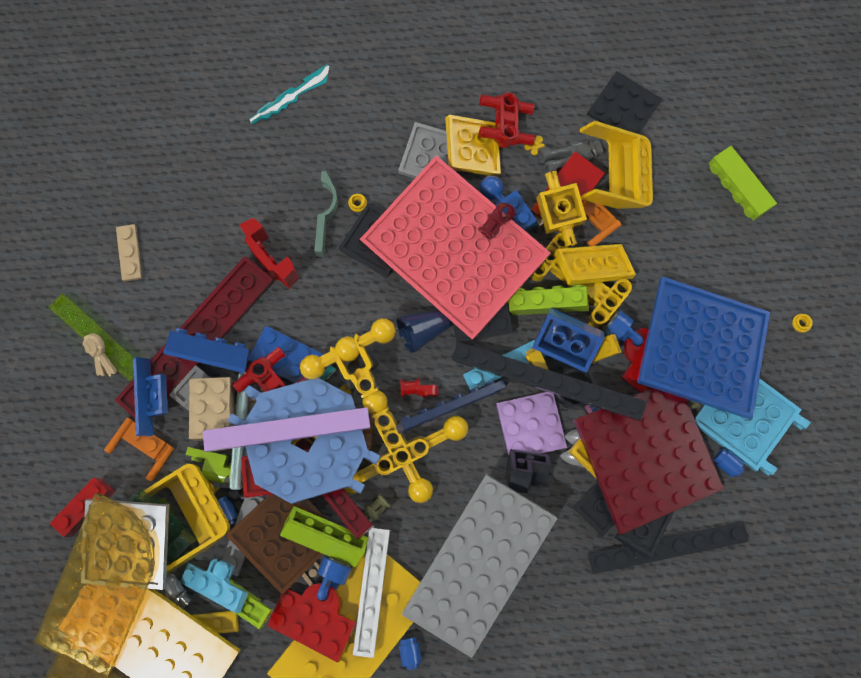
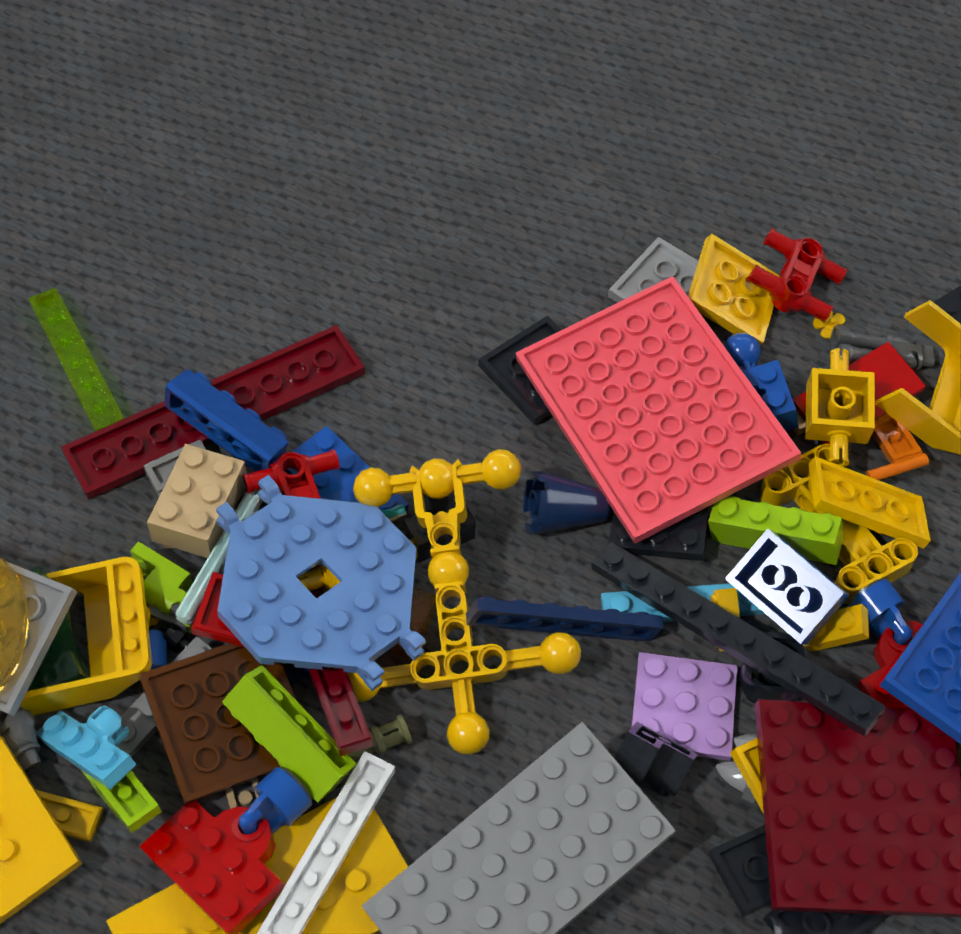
camera: 20 degrees right, 20 degrees down
tan piece [82,333,117,377] -> none
orange plate [104,417,175,482] -> none
tan plate [116,224,143,282] -> none
blue bracket [133,357,168,437] -> none
lavender tile [203,408,370,452] -> none
red plate [239,218,299,289] -> none
teal sword [249,64,329,125] -> none
sand green piece [314,171,339,257] -> none
yellow plate [348,194,367,212] -> none
red connector [400,379,439,398] -> none
dark red connector [478,203,515,240] -> none

